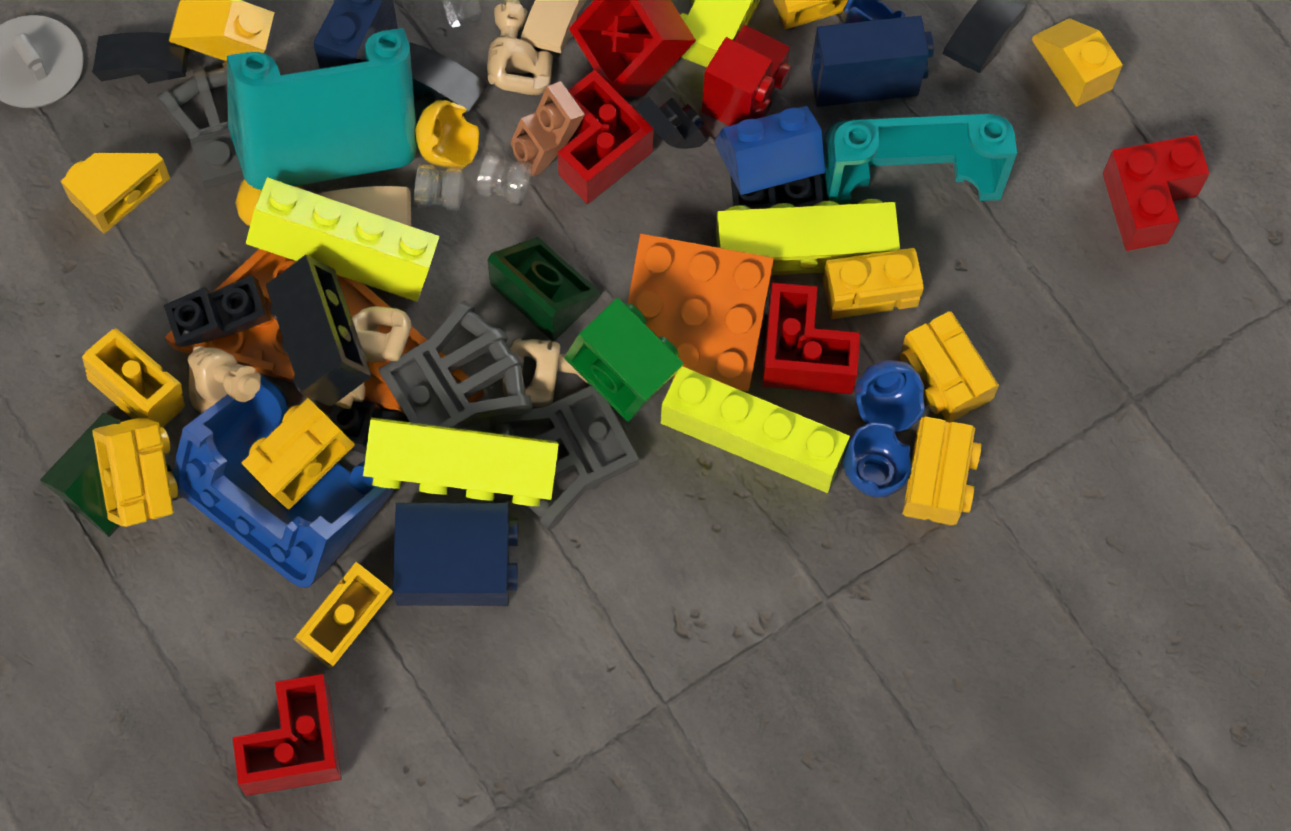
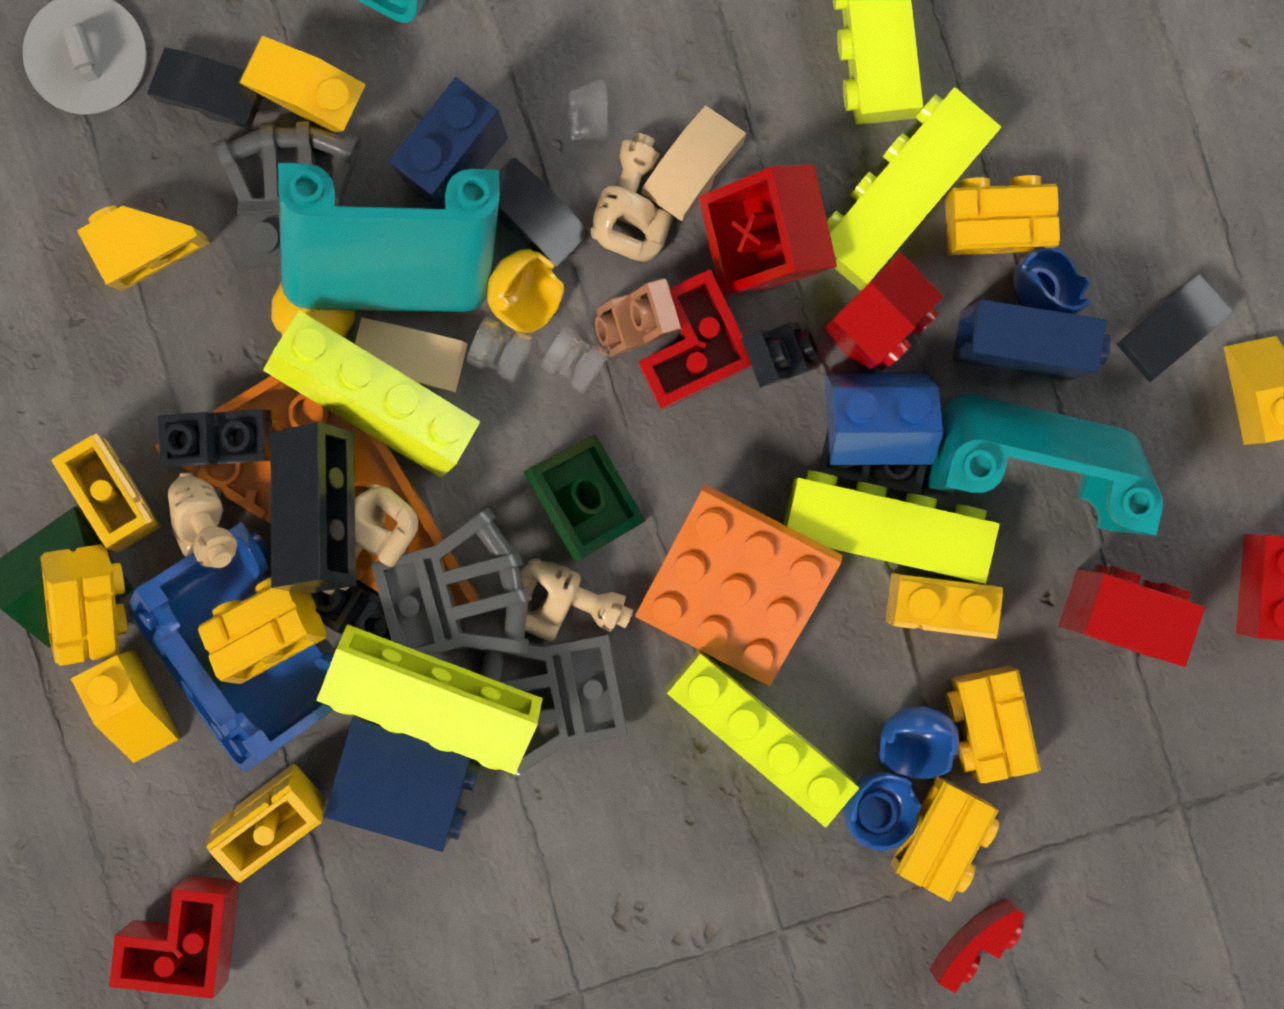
camera: 20 degrees right, 20 degrees up
green brick [564,297,684,422] -> none
red brick [762,282,860,395] -> none
none -> yellow slope [71,650,181,763]
none -> red slope [929,898,1025,994]
none -> red brick [1058,564,1206,668]

